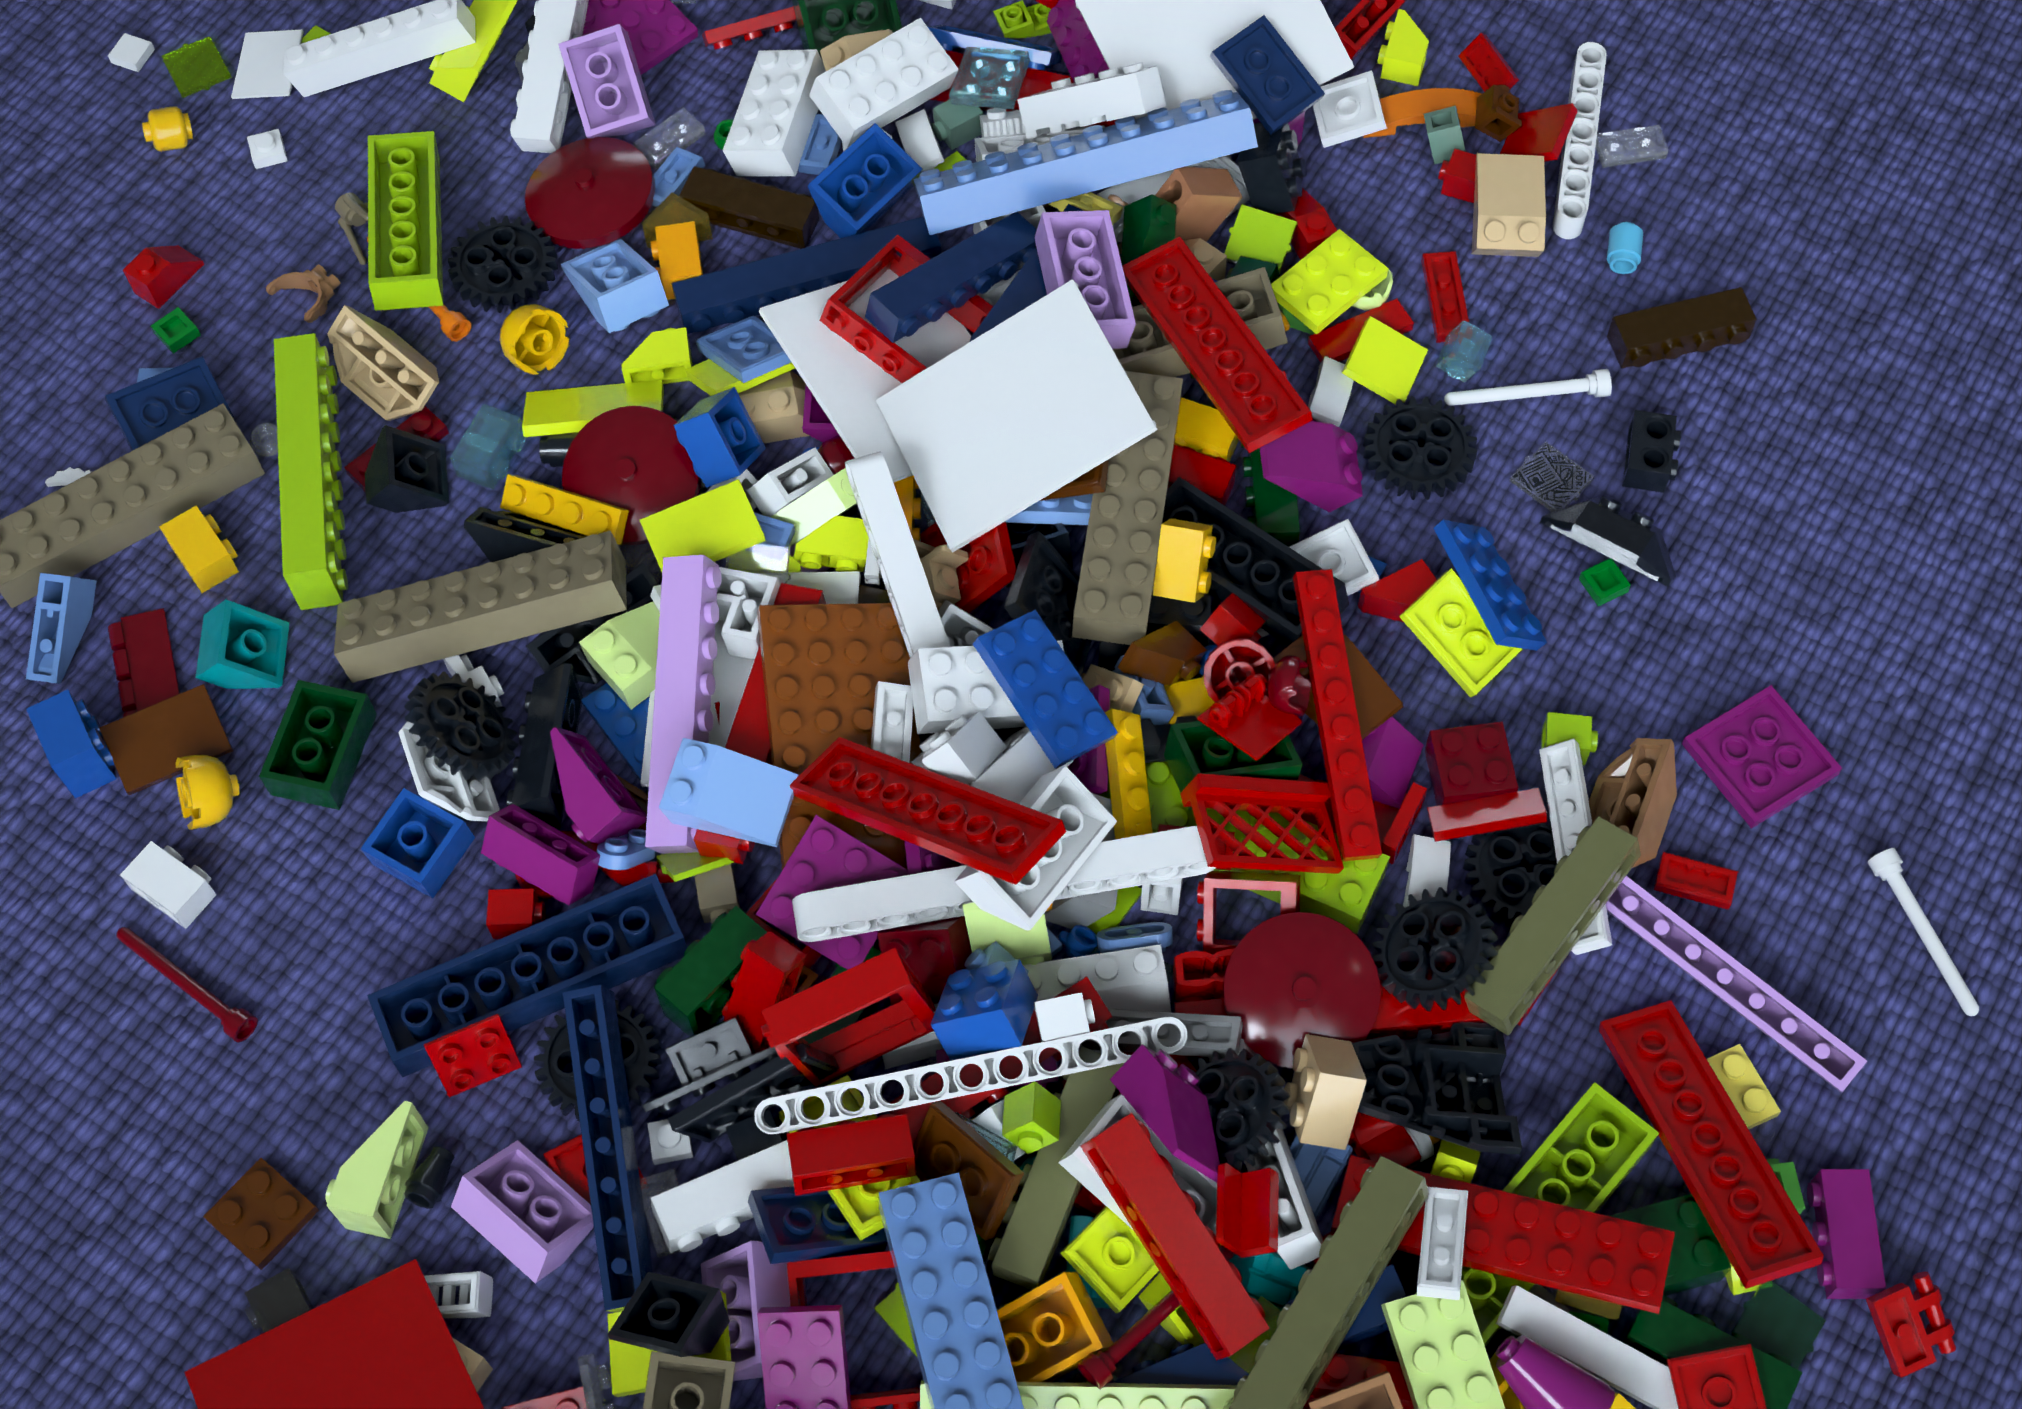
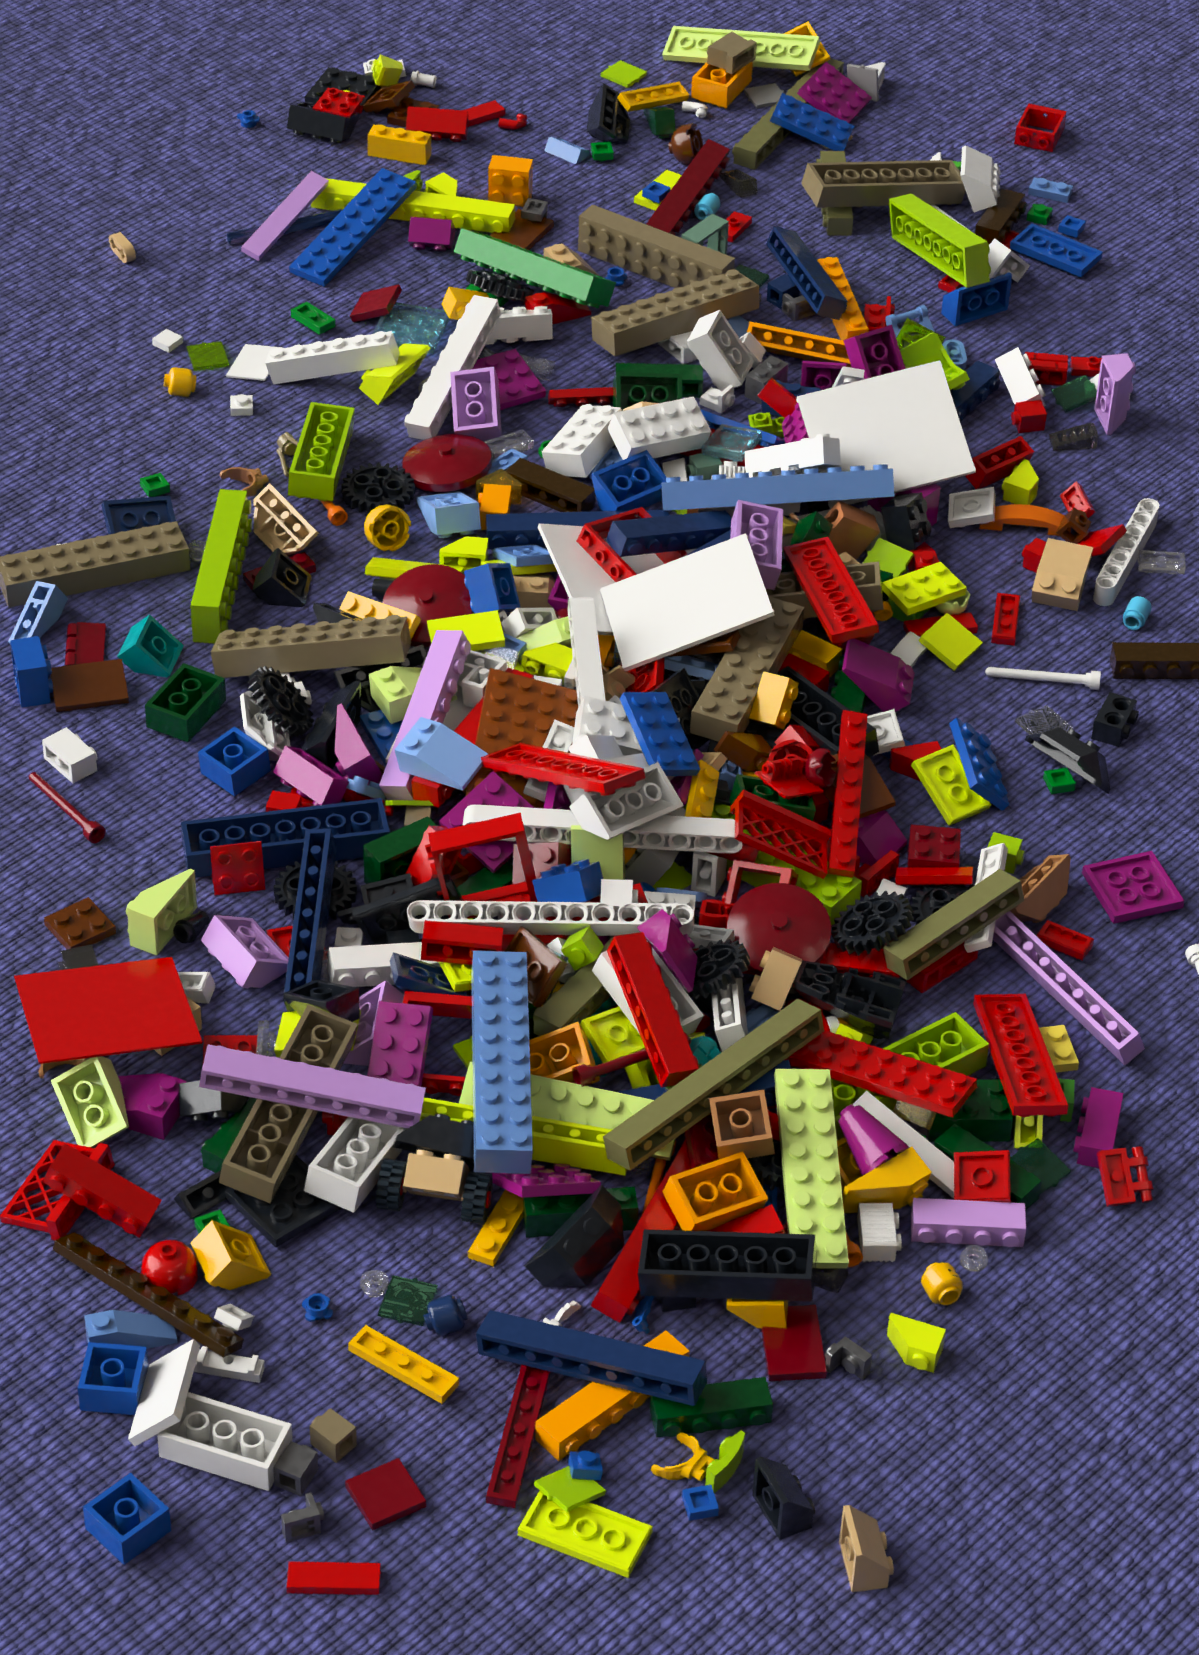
camera: 10 degrees right, 20 degrees down
red slope [123,245,204,309] -> none
yellow brick [159,505,239,593] -> none
yellow cylinder [176,755,239,830] -> none
clear light blue brick [450,404,526,489] -> none
dark blue plate [1210,15,1325,135] -> none
red panel [1216,1163,1279,1258] -> none
black gear [1363,396,1477,500] -> none
white tile [1417,1186,1468,1300] -> none
sand green brick [1424,106,1466,164] -> none
clear light blue brick [1436,320,1493,383] -> none

